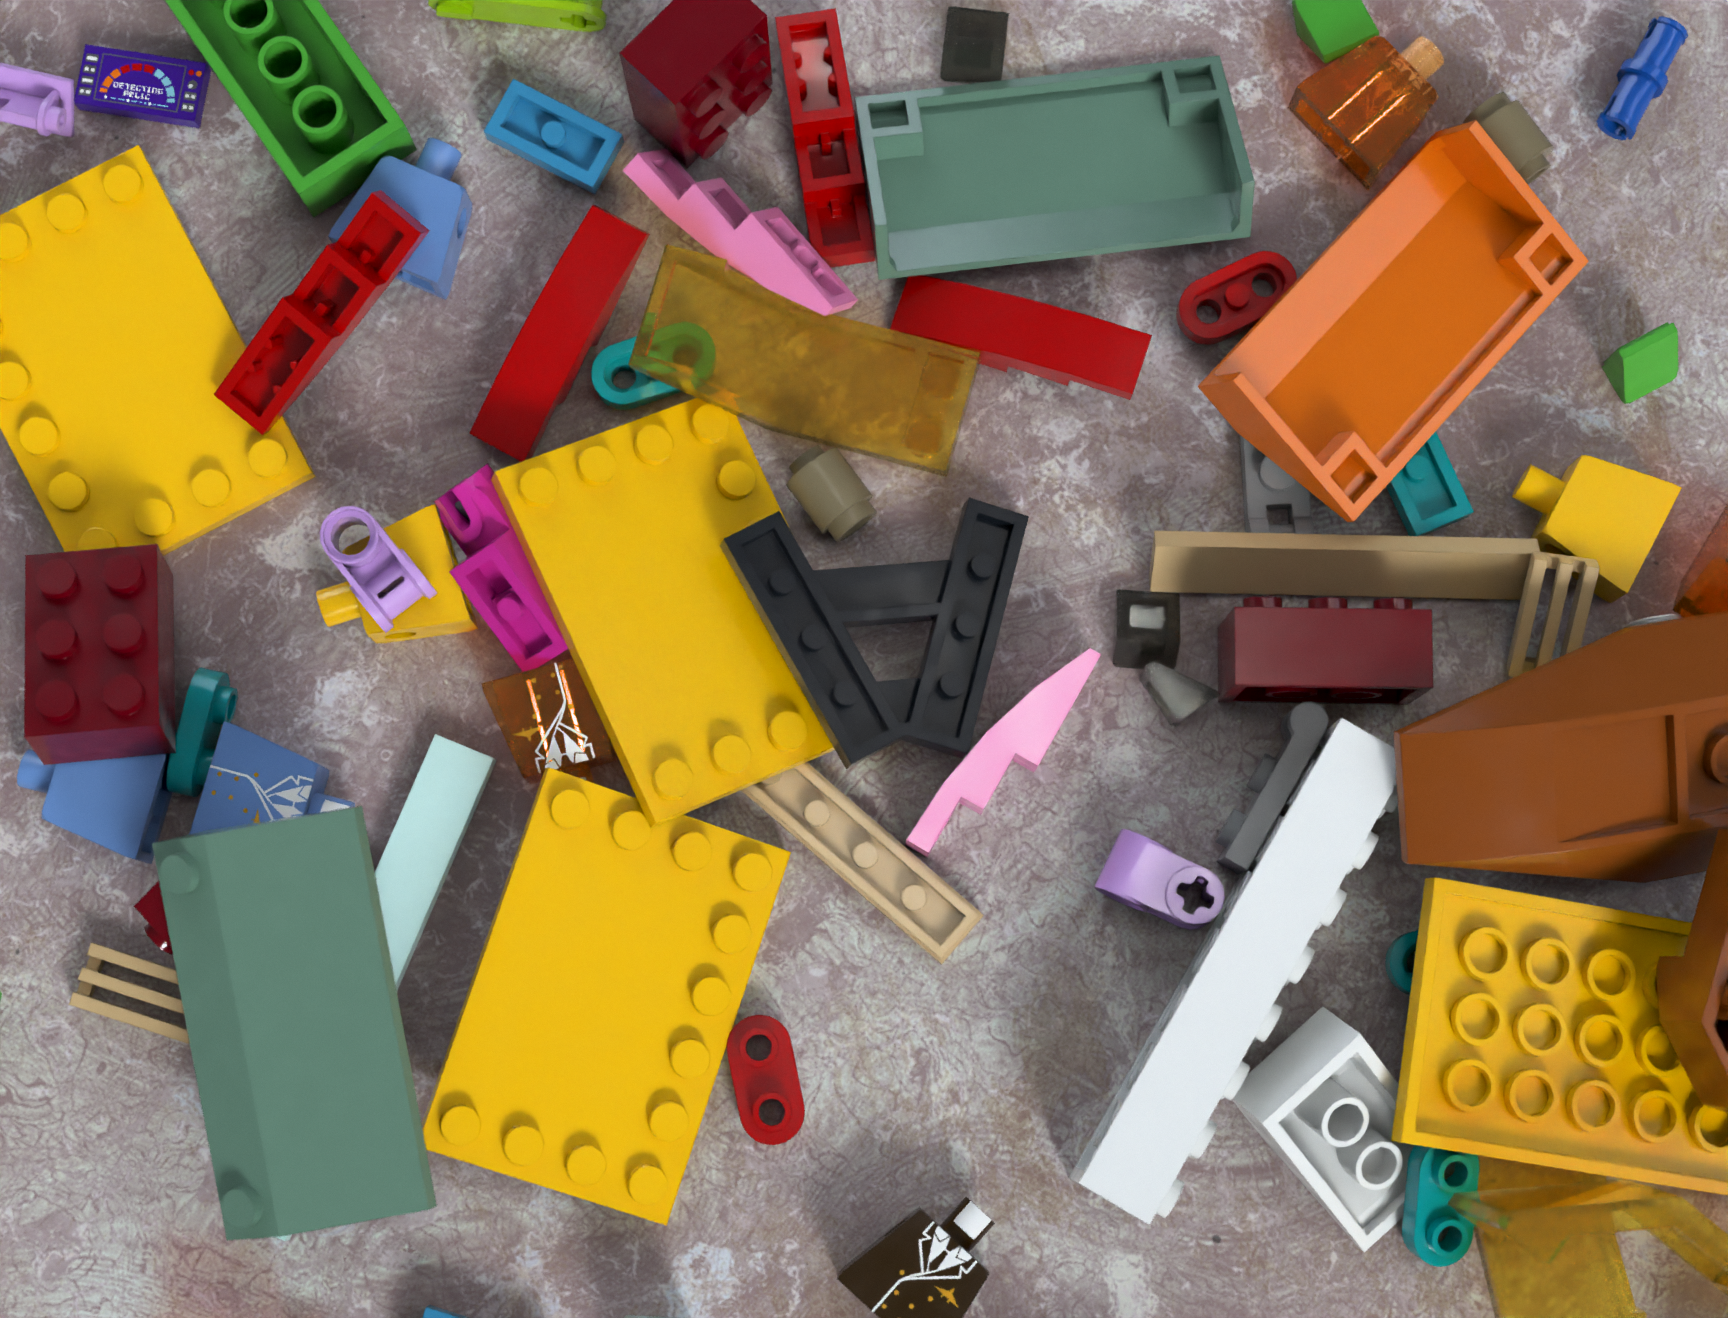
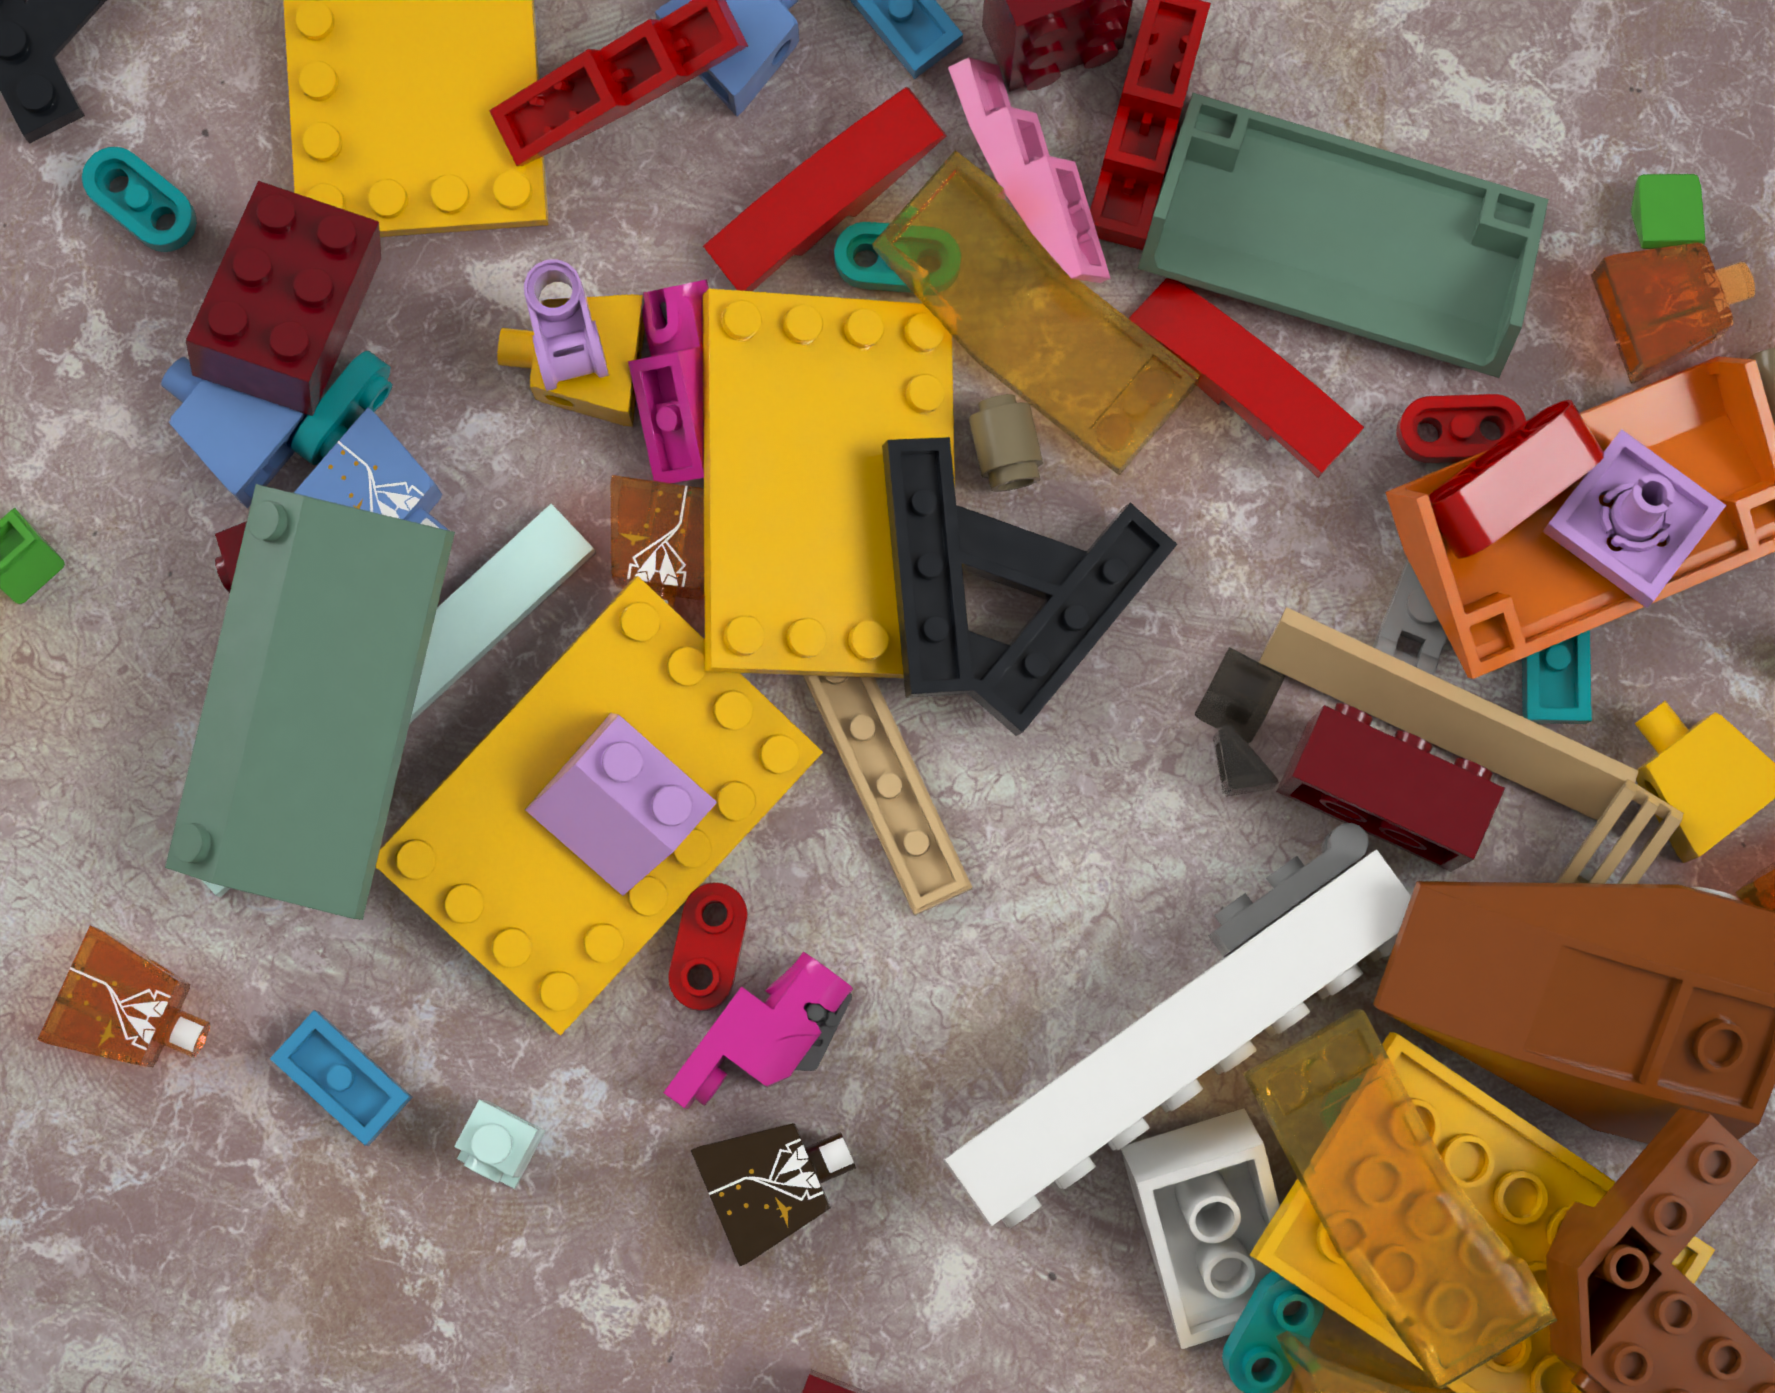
camera: 25 degrees right, 0 degrees up
tan tile [69,943,190,1044] -> none
bright pink slope [905,648,1101,857] -> none
clear smoke slope [940,6,1009,84] -> none
lavender piece [1094,829,1225,930] -> none
none -> lavender slope [525,713,717,896]
none -> dark pink plate [663,952,853,1109]
none -> clear yellow windscreen [1243,1009,1557,1390]
none -> beam [1428,399,1604,559]
none -> lavender plate [1543,429,1726,608]

